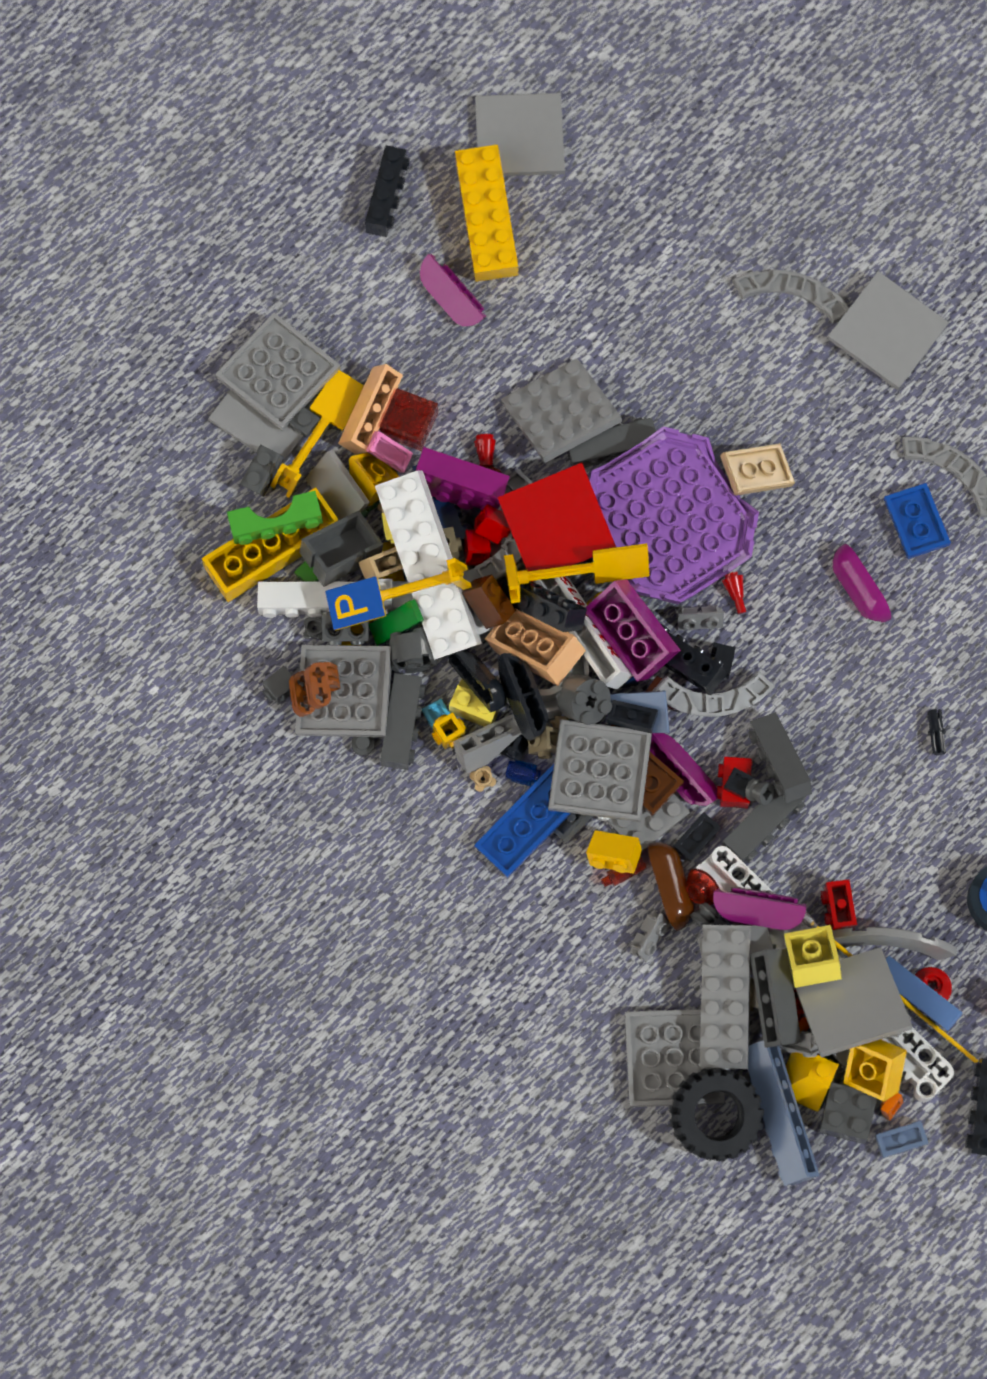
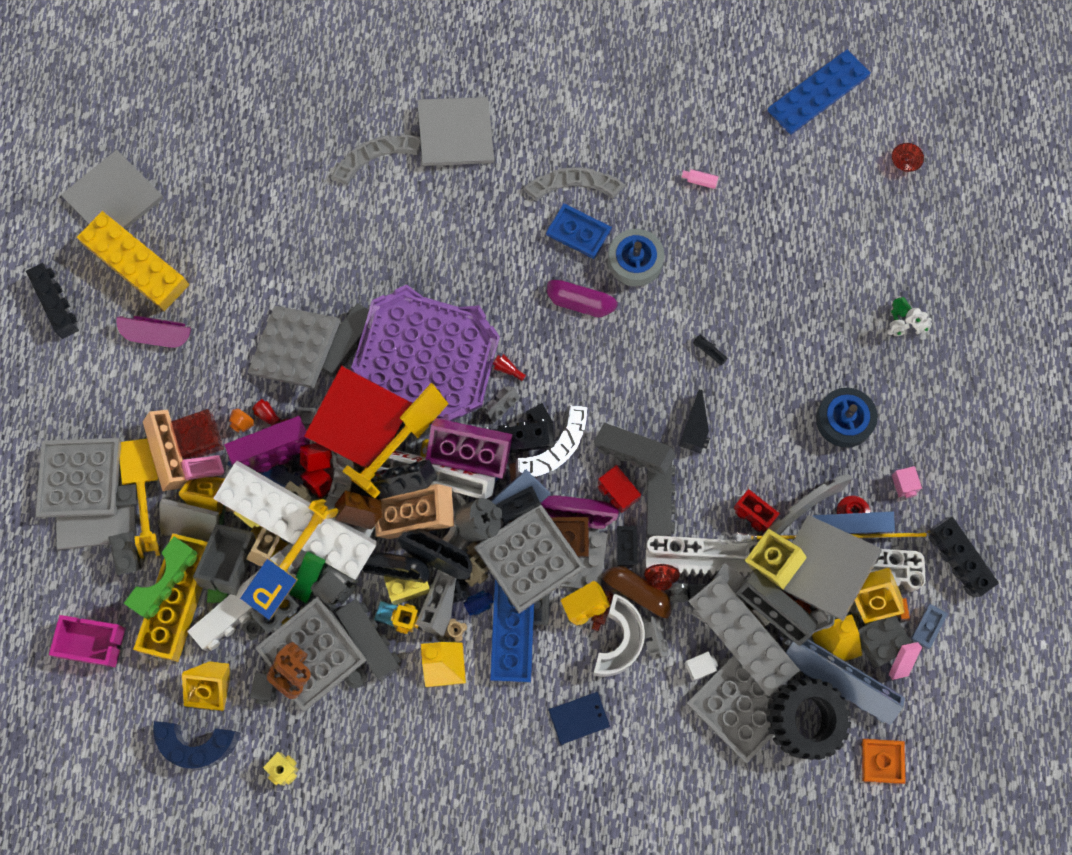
camera: 40 degrees left, 0 degrees up
magenta brick [713,887,807,930] -> none
tan tile [720,444,795,496] -> none
black tile [723,767,755,799] -> none
dark grey wheel [745,778,774,805] -> none
none -> dark pink piece [49,615,126,668]
none -> dark blue brick [153,721,241,770]
none -> yellow slope [182,661,230,711]
none -> orange cone [229,408,254,433]
none -> light yellow brick [263,752,299,786]
none -> yellow slope [421,642,466,687]
none -> dark blue container [548,692,610,746]
none -> white brick [593,594,645,677]
none -> wheel [608,229,664,287]
none -> black slope [679,389,710,453]
none -> white brick [684,652,718,682]
none -> orange tile [862,739,905,784]
none -> bright pink tile [889,642,922,680]

